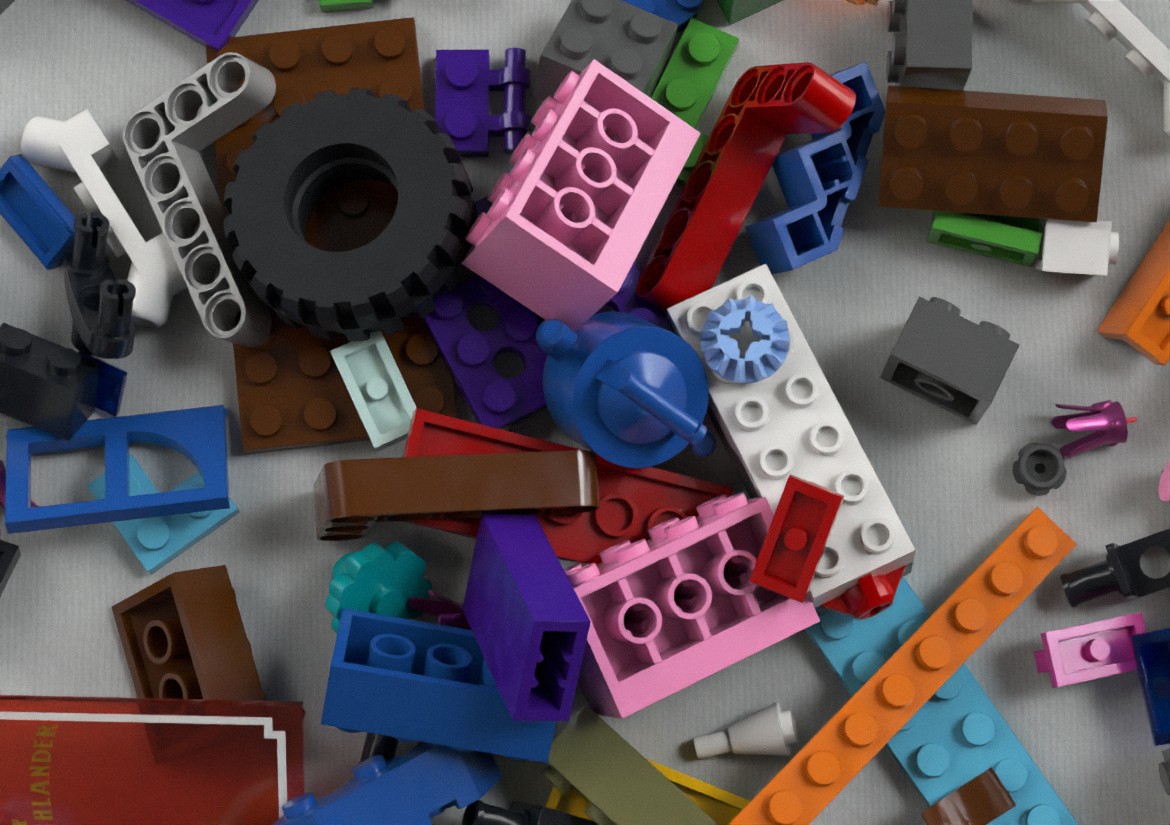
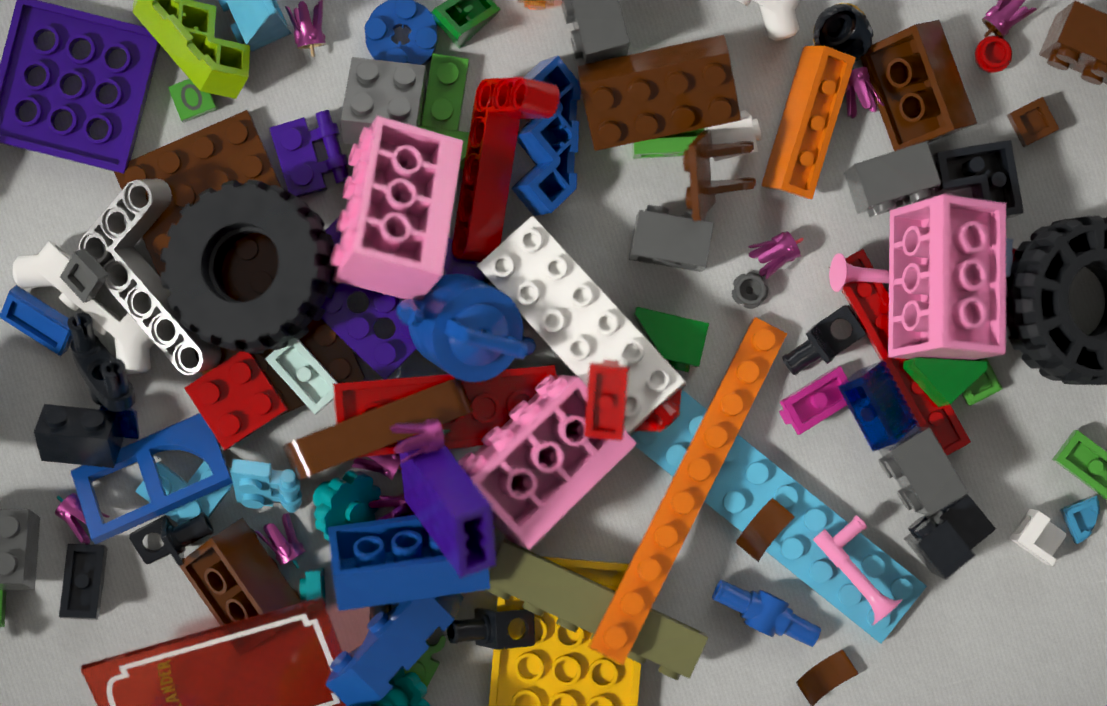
camera: 20 degrees left, 10 degrees up
white cone [694,702,799,759] -> none
light blue gear [700,295,790,384] -> none
none -> dark grey plate [60,248,109,303]
none -> black bracket [129,512,214,567]
none -> red plate [184,351,289,450]
none -> medium azure plate [231,459,302,512]
none -> flat silver piece [254,513,306,569]
none -> teal plate [300,568,326,609]
none -> flat silver piece [351,454,401,480]
none -> flat silver piece [390,419,450,463]
none -> green slope [634,307,709,373]
none -> reddish brown plate [683,130,756,221]

